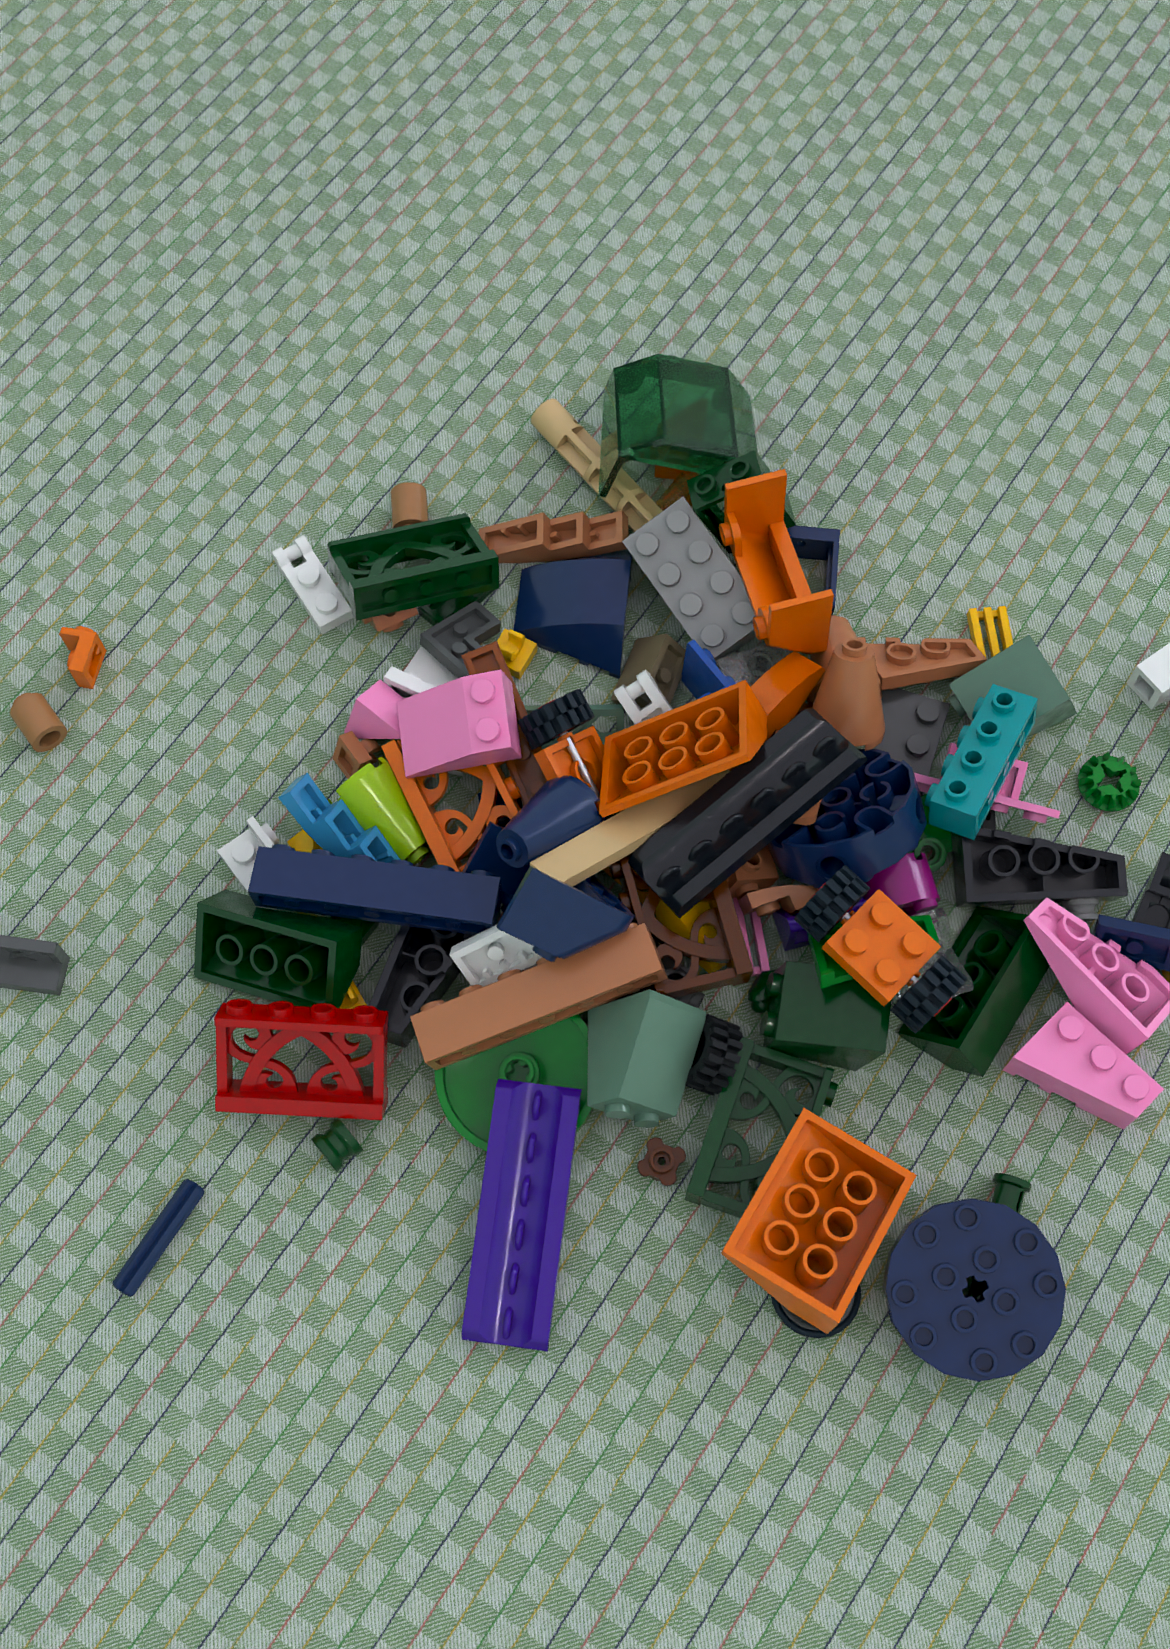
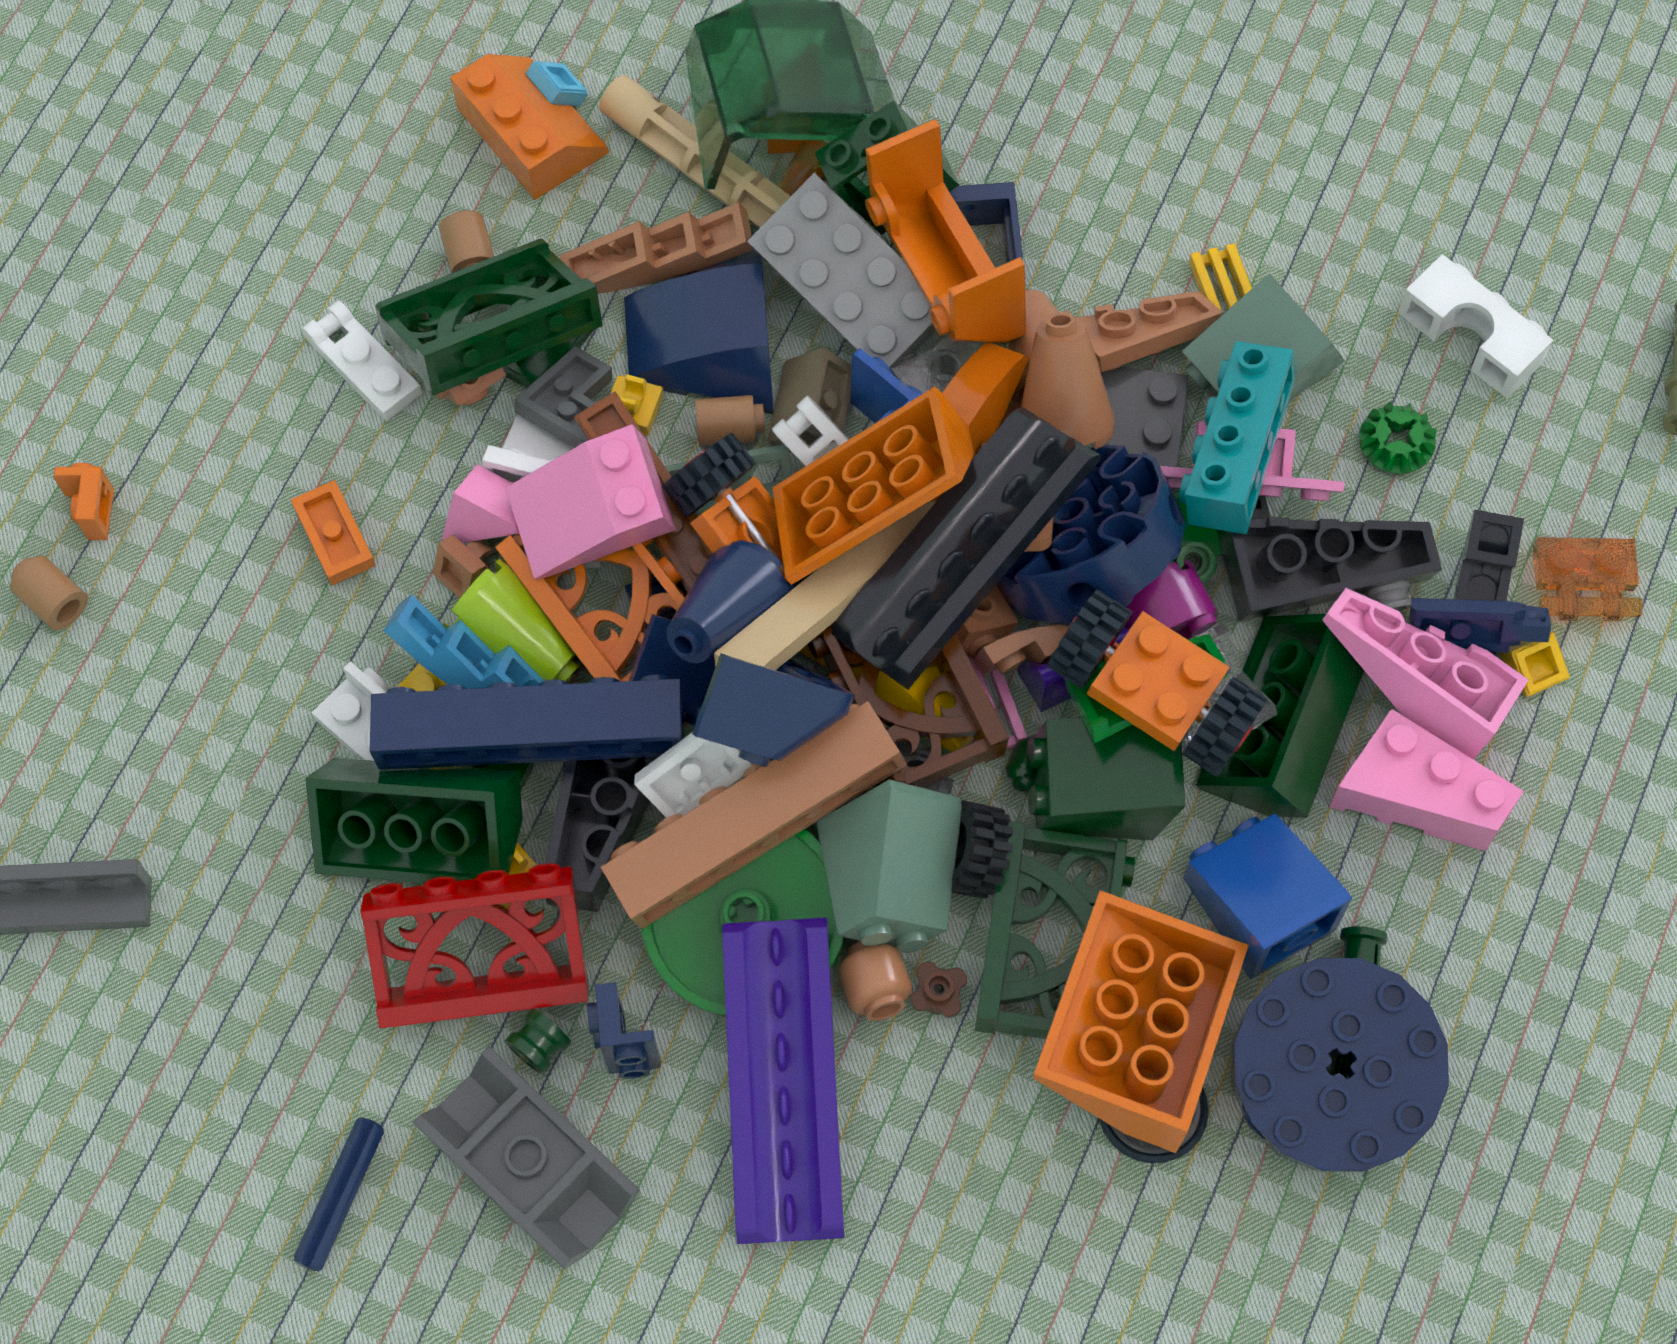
camera: 10 degrees left, 0 degrees up
none -> orange plate [290,480,376,586]
none -> dark grey piece [413,1046,640,1269]
none -> orange slope [450,54,609,200]
none -> medium azure tile [525,61,588,106]
none -> dark blue bracket [587,982,661,1079]
none -> medium nougat brick [695,395,765,447]
none -> nougat head [837,941,913,1021]
none -> blue slope [1183,813,1352,980]

